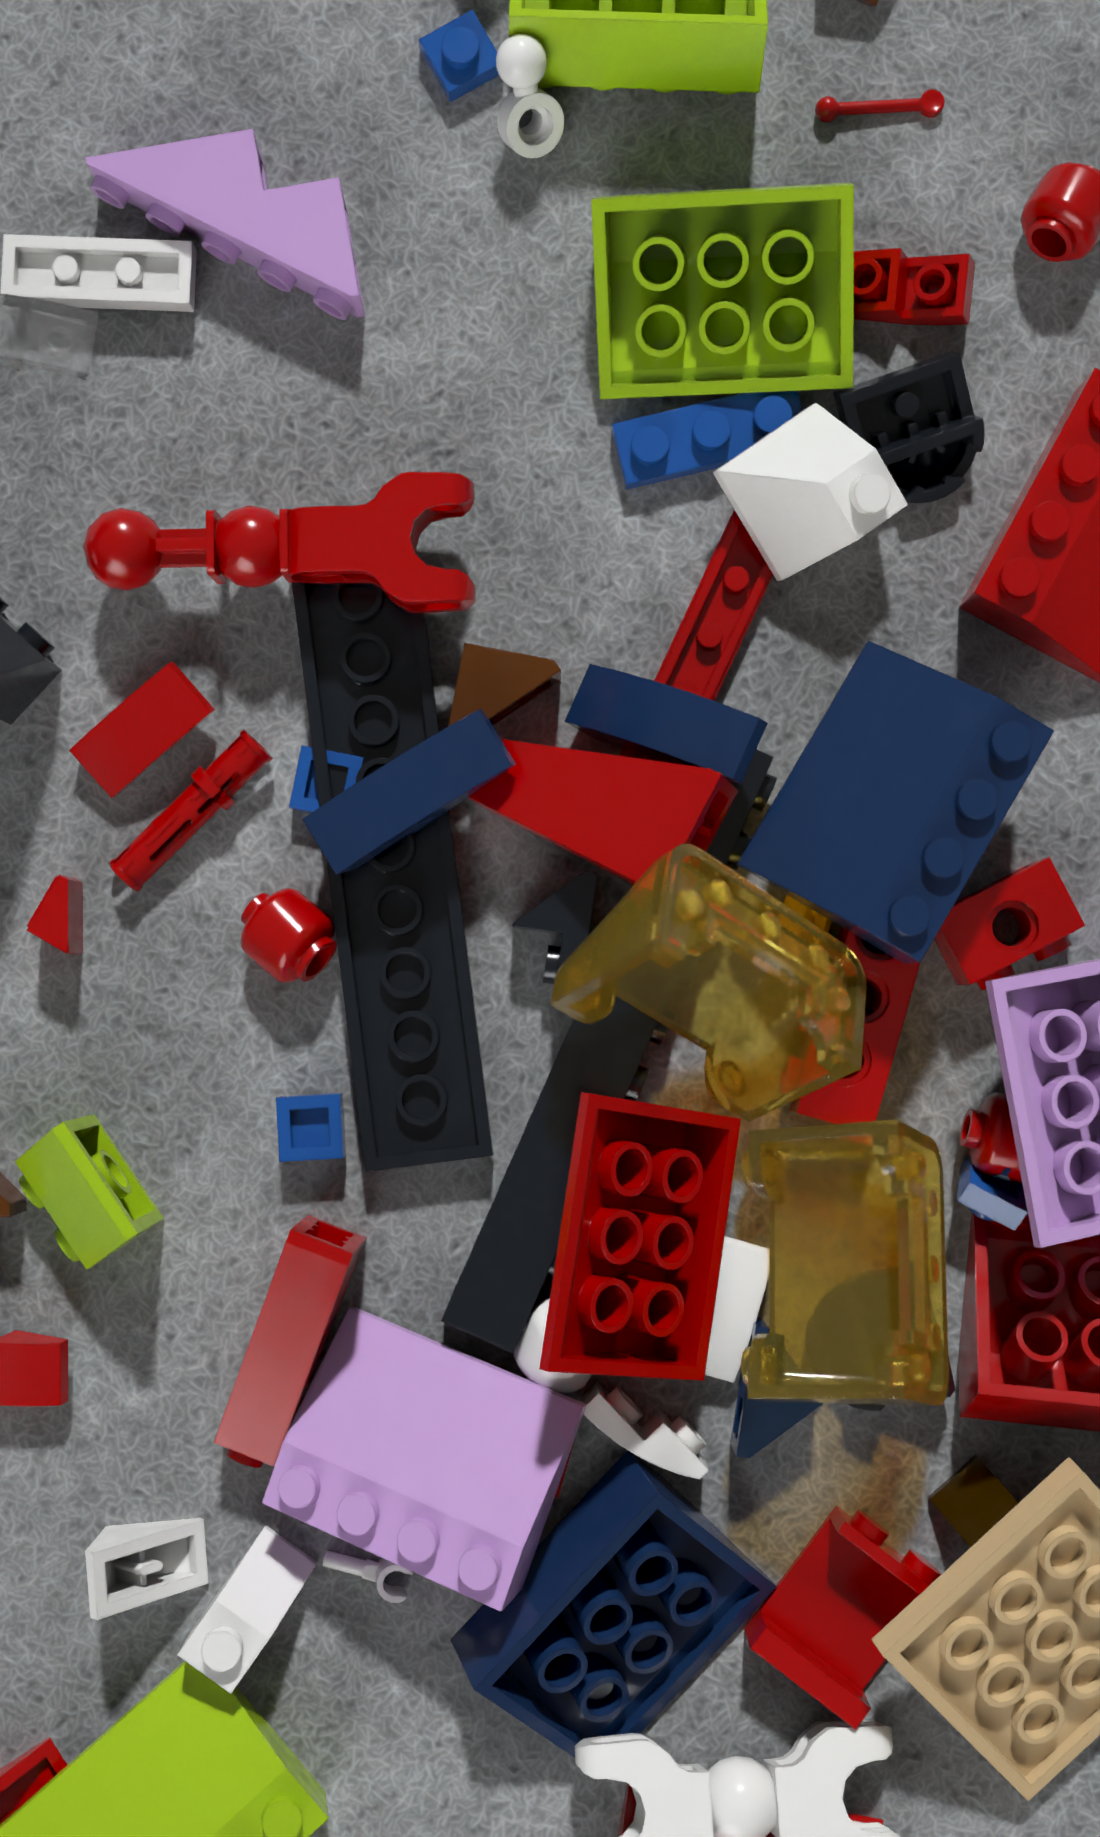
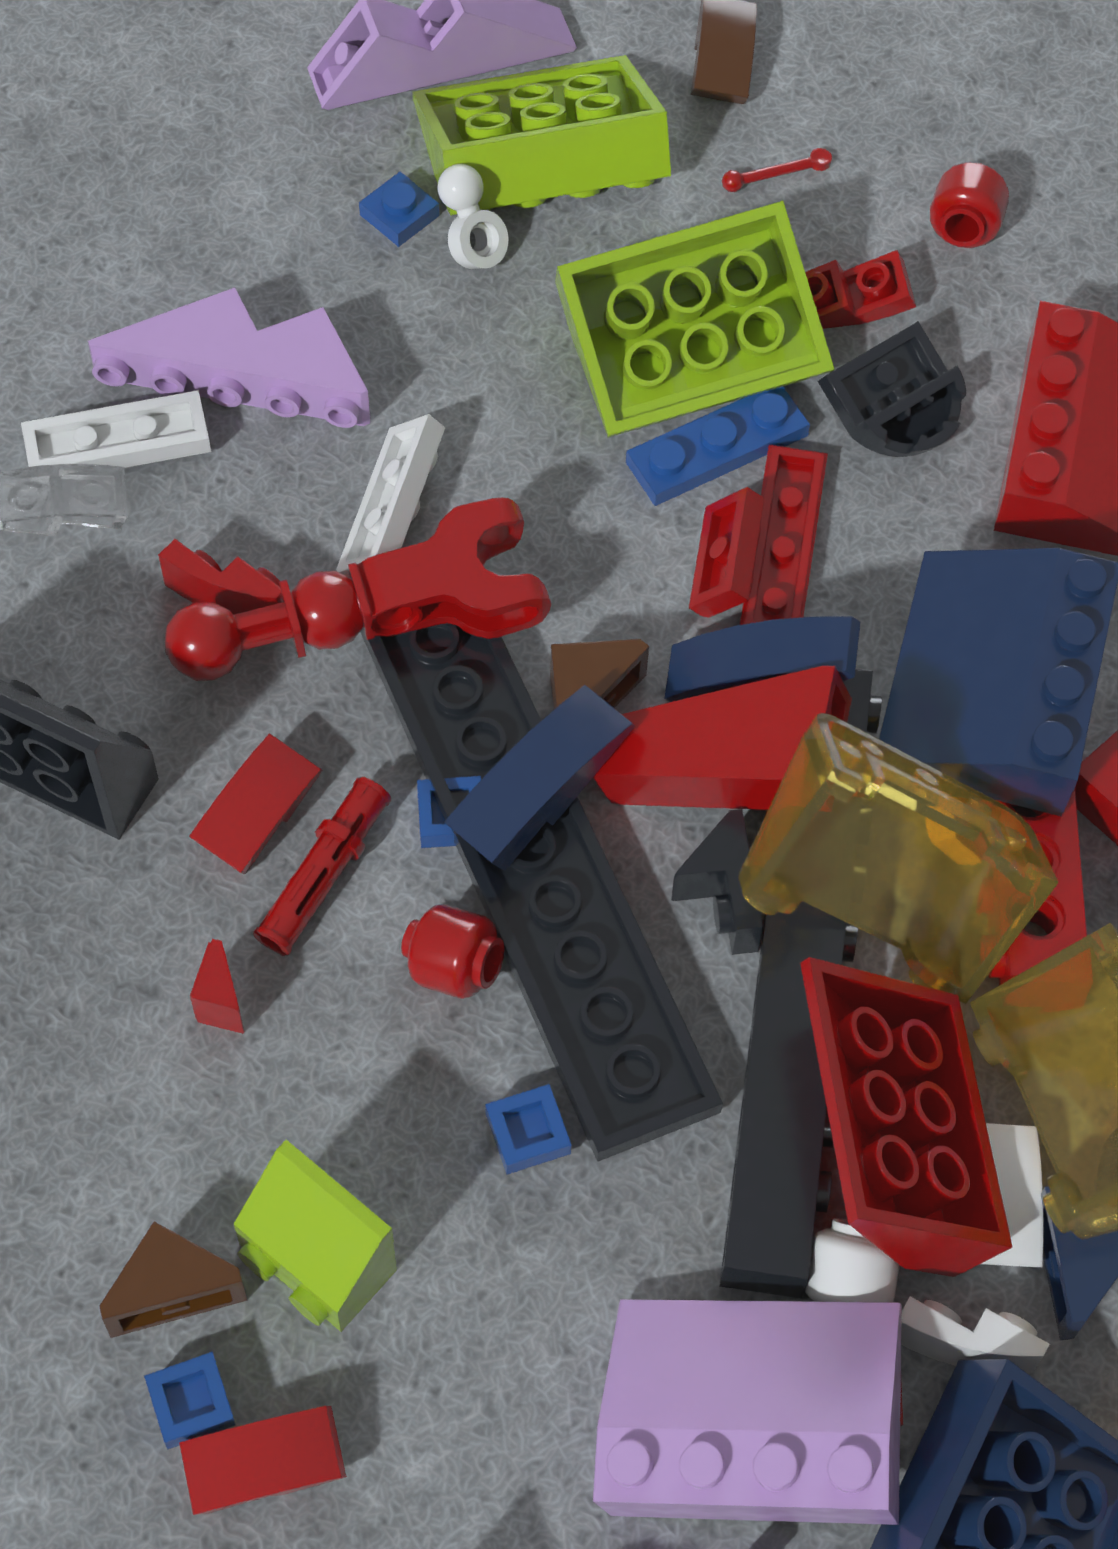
camera: 20 degrees left, 25 degrees down
red slope [213,1215,366,1468] -> none
white slope [712,403,908,581] -> none
none -> red slope [158,539,283,615]
none -> white plate [336,414,445,578]
none -> red plate [689,487,764,618]

